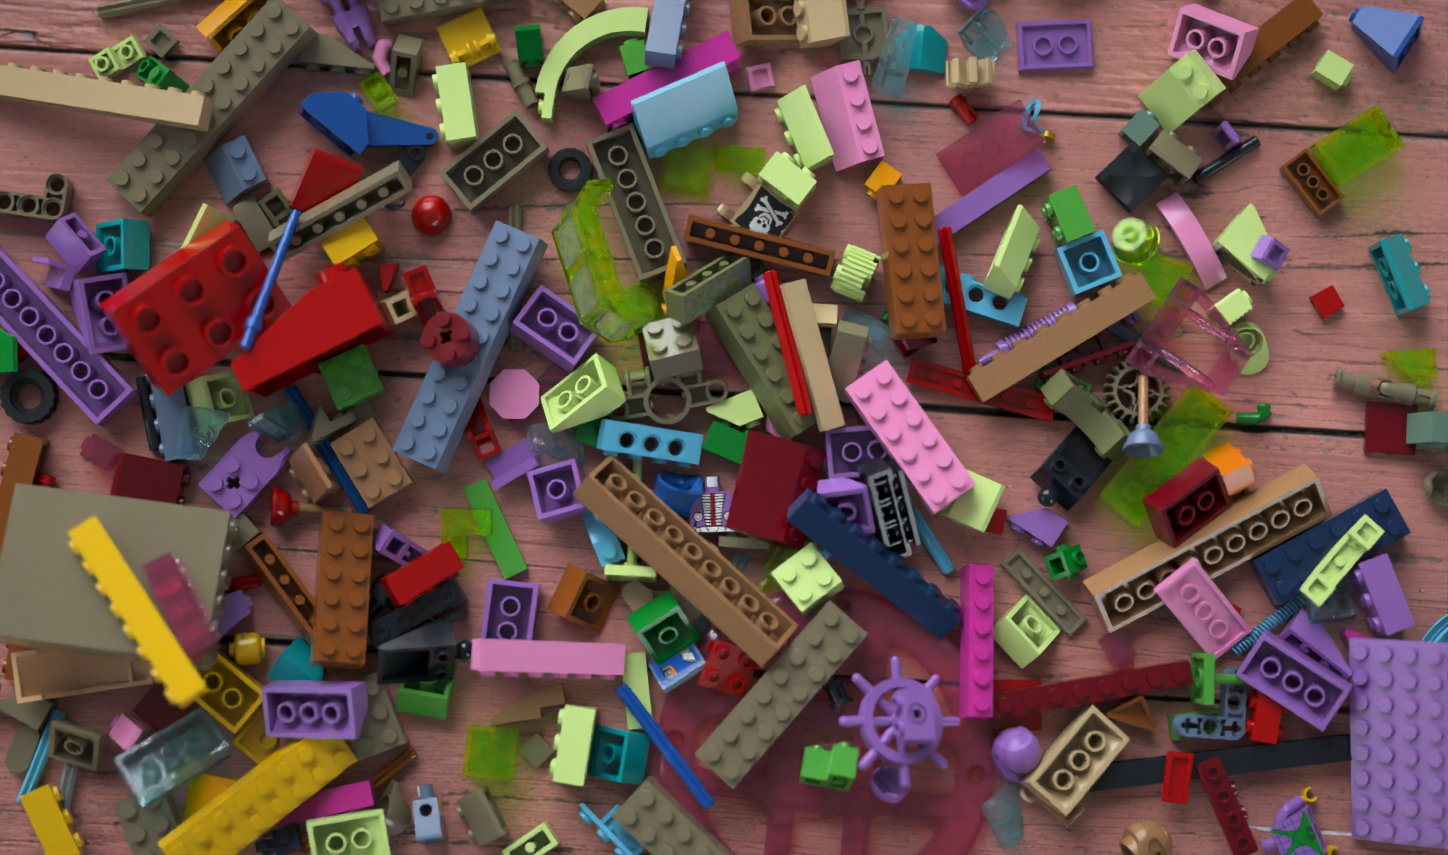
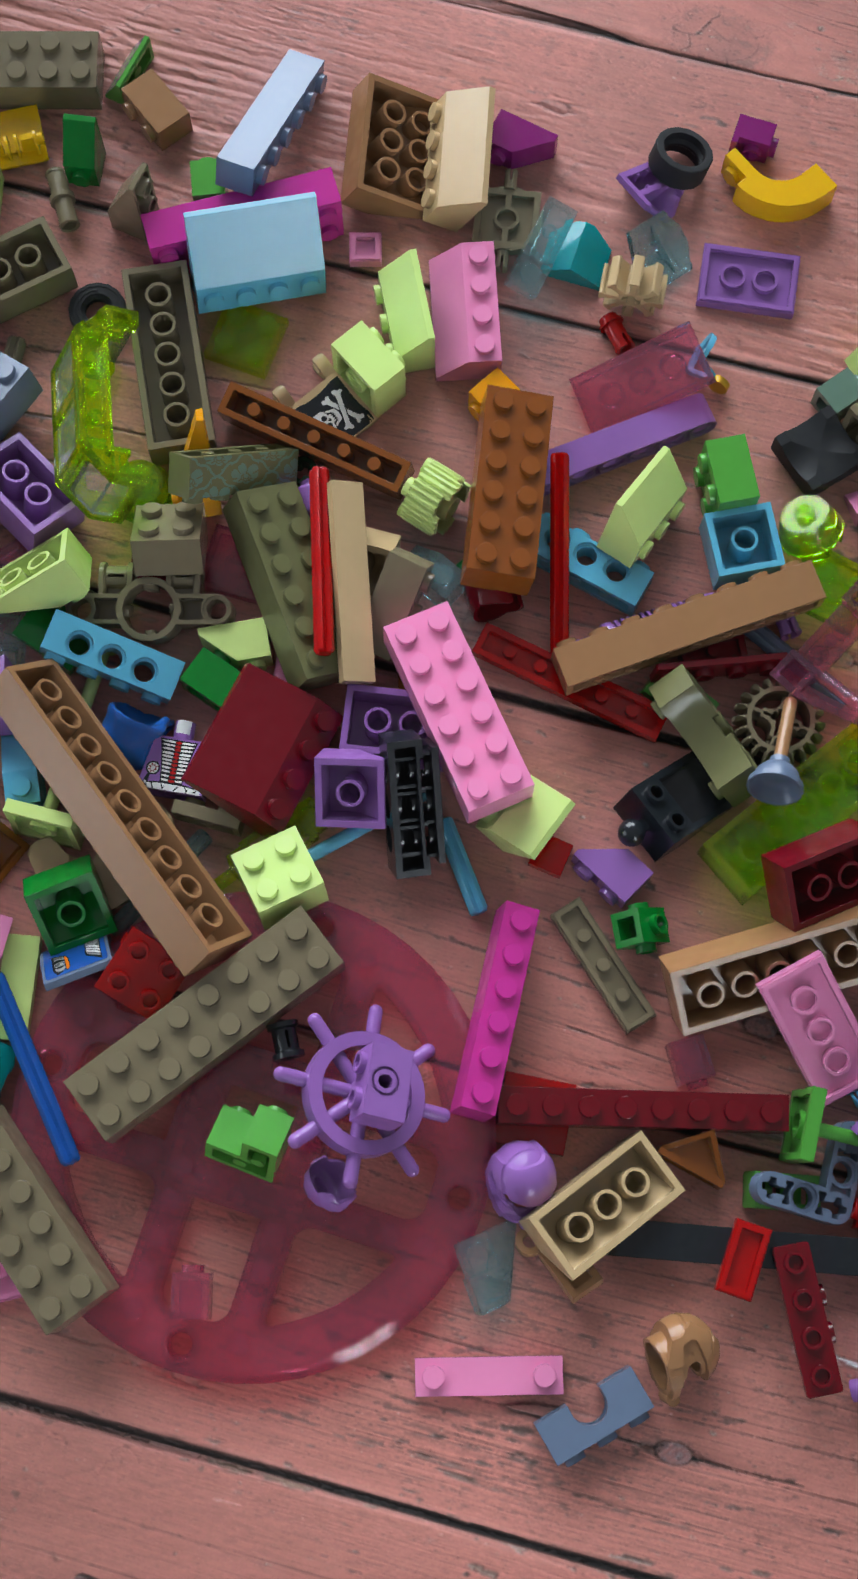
camera: 10 degrees right, 10 degrees down
yellowish green arch [535,7,649,123] -> none
clear neon green slope [715,144,765,174] -> none
dark blue brick [787,488,961,640] -> none
yellowish green slope [993,593,1061,669] -> none

